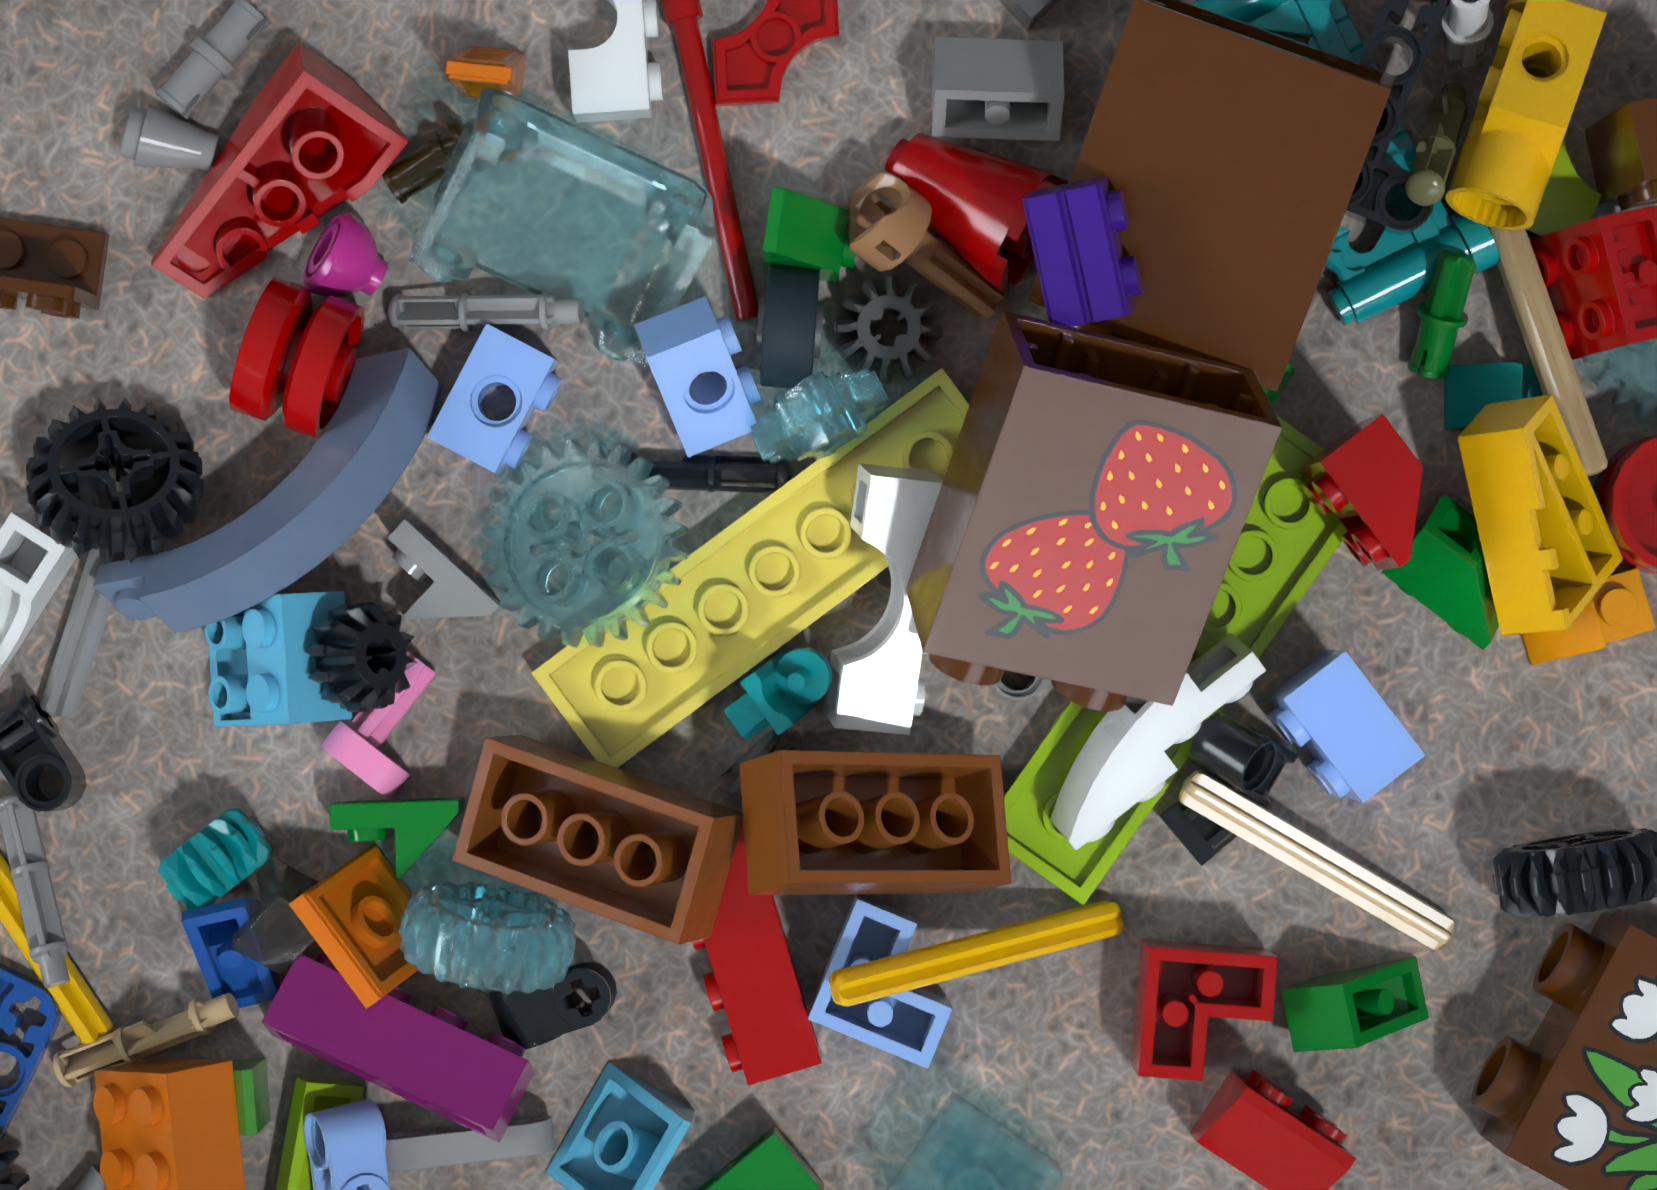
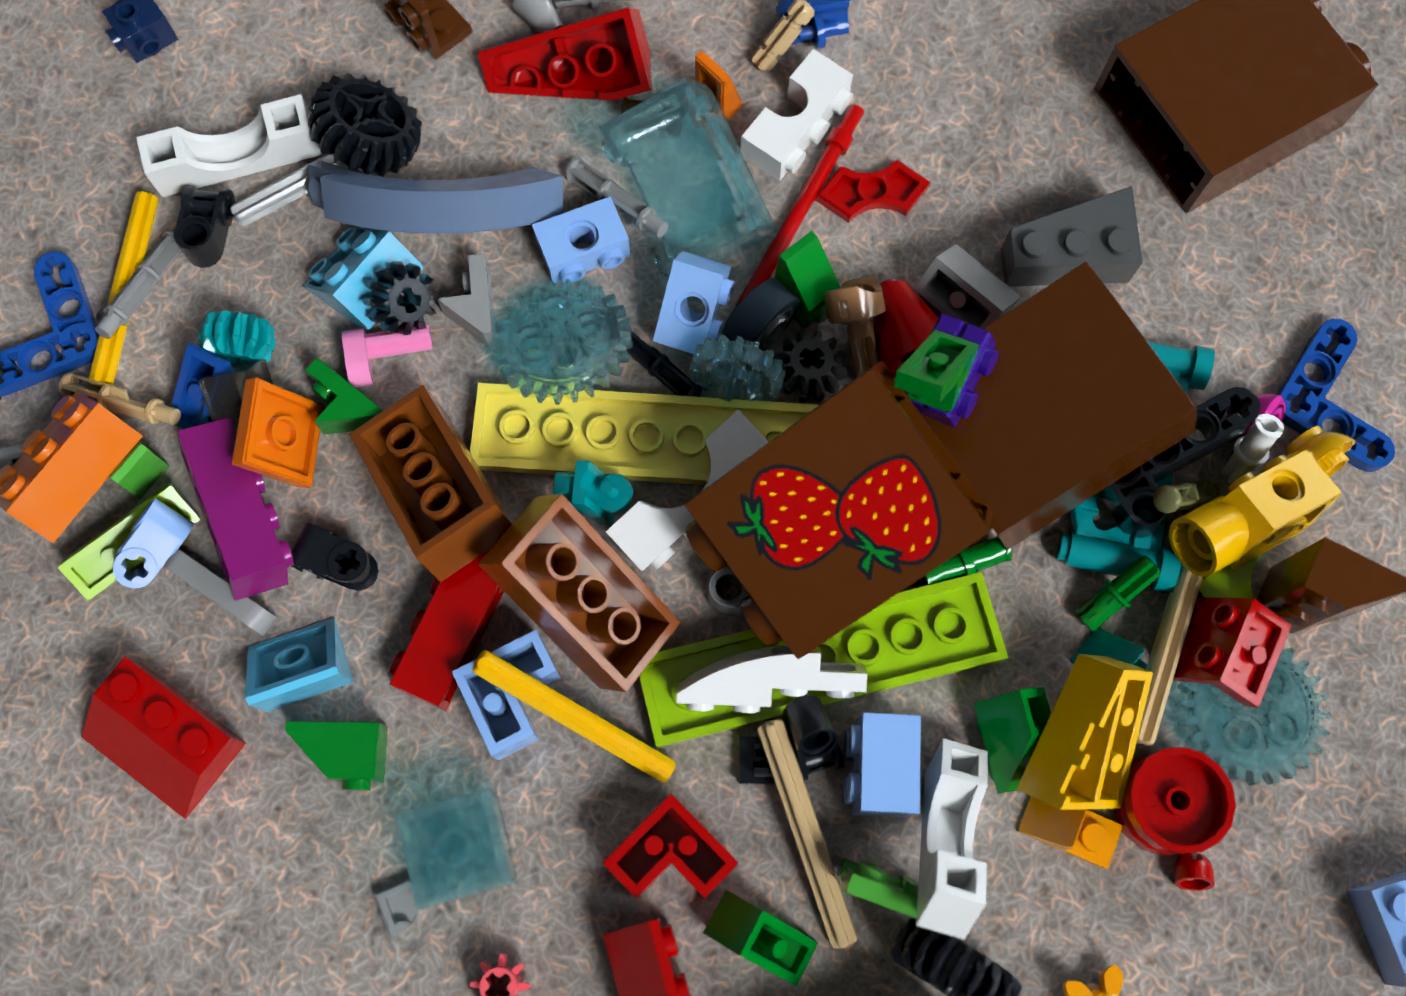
camera: 40 degrees right, 15 degrees down
red wheel [229,277,365,439] -> none
dark pink brick [303,212,388,298] -> none
clear light blue gear [399,881,576,995] -> none
red slope [1300,414,1423,570] -> none
none -> bright green plate [837,858,918,918]
none -> green slope [894,330,979,412]
none -> white arch [916,738,988,939]

